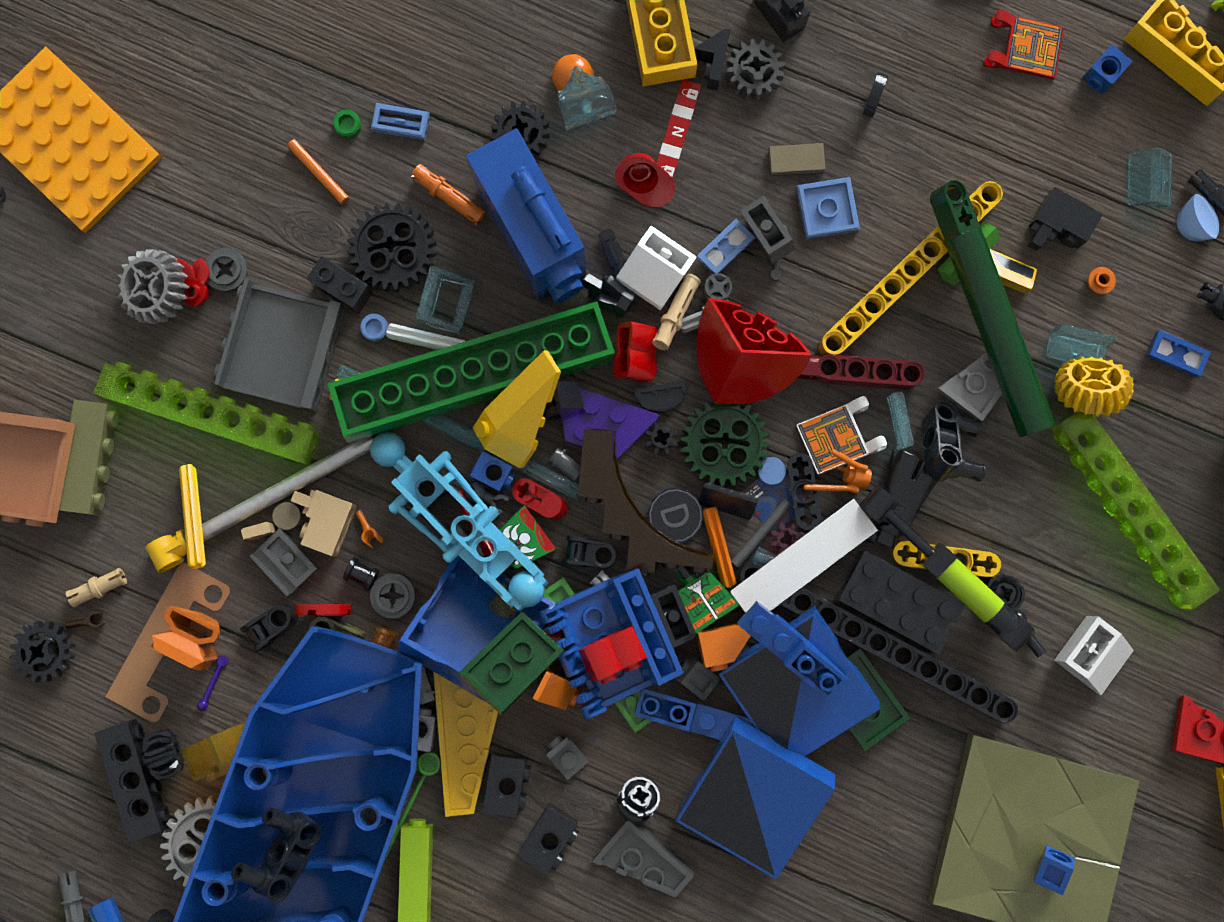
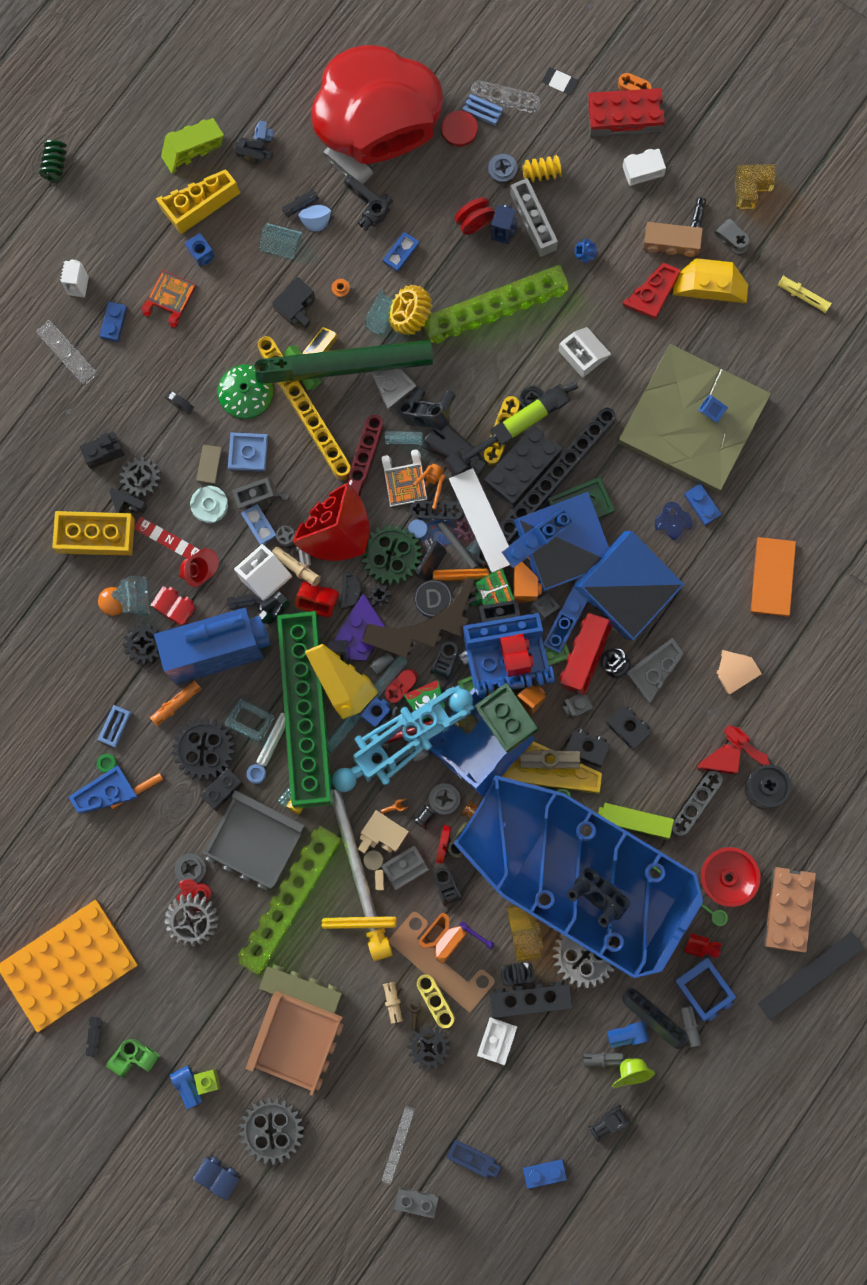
camera: 70 degrees left, 5 degrees down
none -> blue wing [69,765,138,814]
none -> red brick [151,586,196,626]
none -> light aqua tile [190,486,228,524]
none -> green dish [217,365,274,419]
none -> light yellow beam [417,974,455,1028]
none -> white plate [477,1017,517,1065]
none -> dark tan piece [521,749,580,770]
none -> red brick [560,613,612,695]
none -> clear blue plate [655,502,693,540]
none -> blue piece [684,483,721,526]

